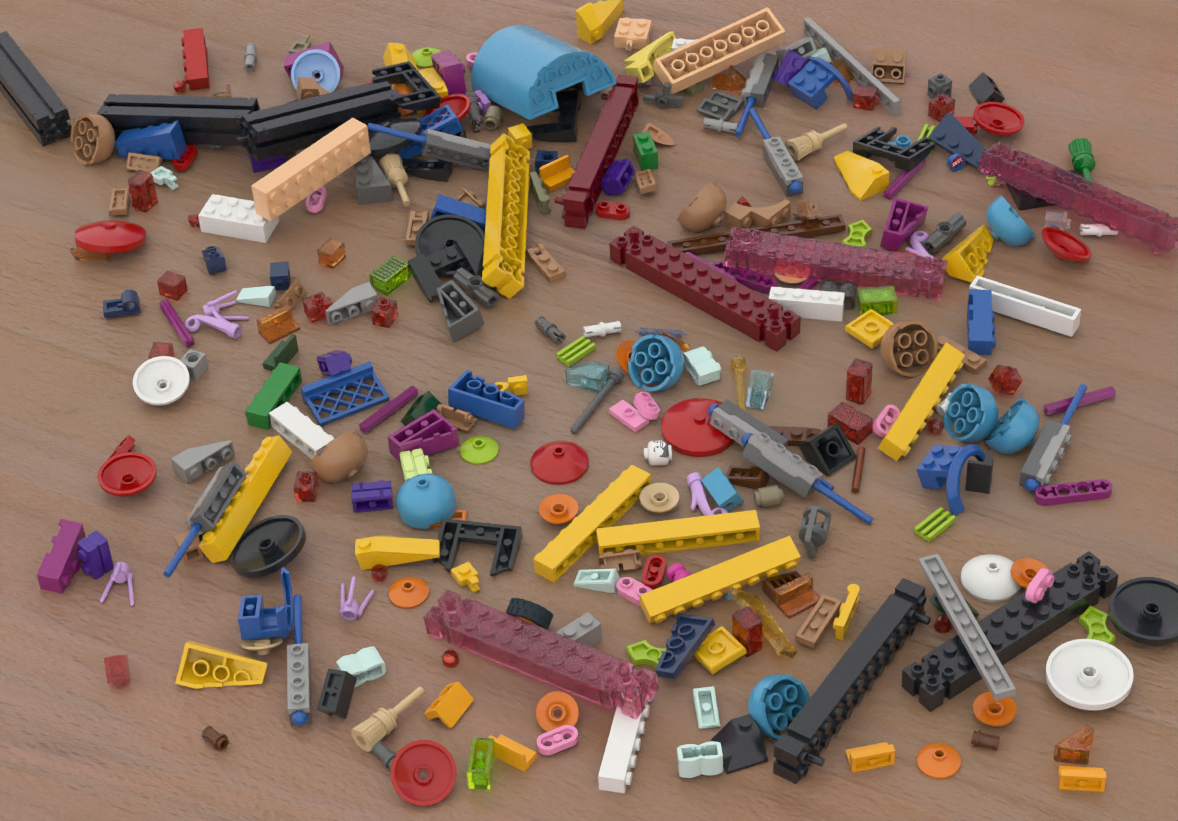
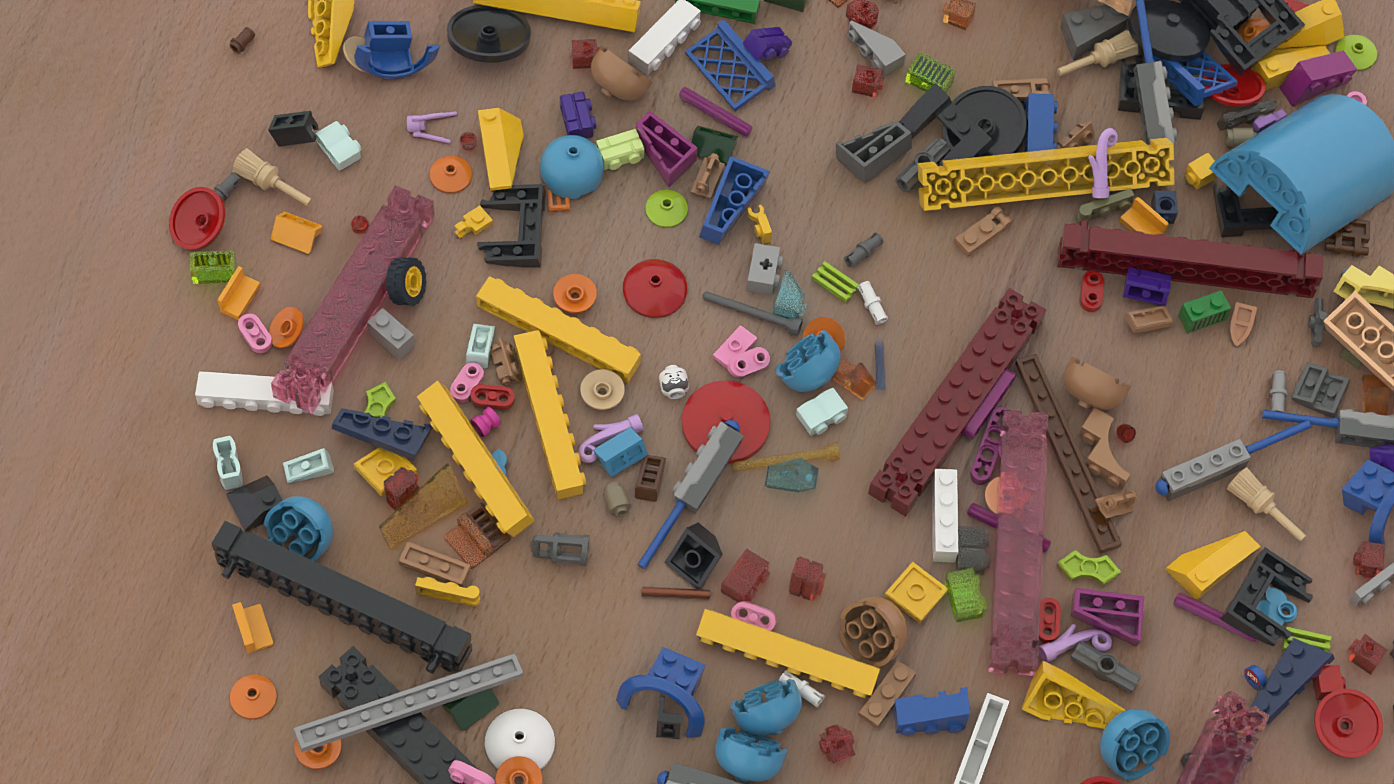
camera: 75 degrees right, 20 degrees up
light grey piece [287,595,312,726] -> none
piece [741,431,873,524] -> none
reddish brown hinge [768,426,821,446] -> none
lime tile [914,507,956,543] -> none
clear red hinge [927,418,944,434] -> none
reddish brown pin [971,730,1000,751] -> none
none -> light grey brick [747,243,783,295]
none -> lavender plant [1088,128,1118,198]

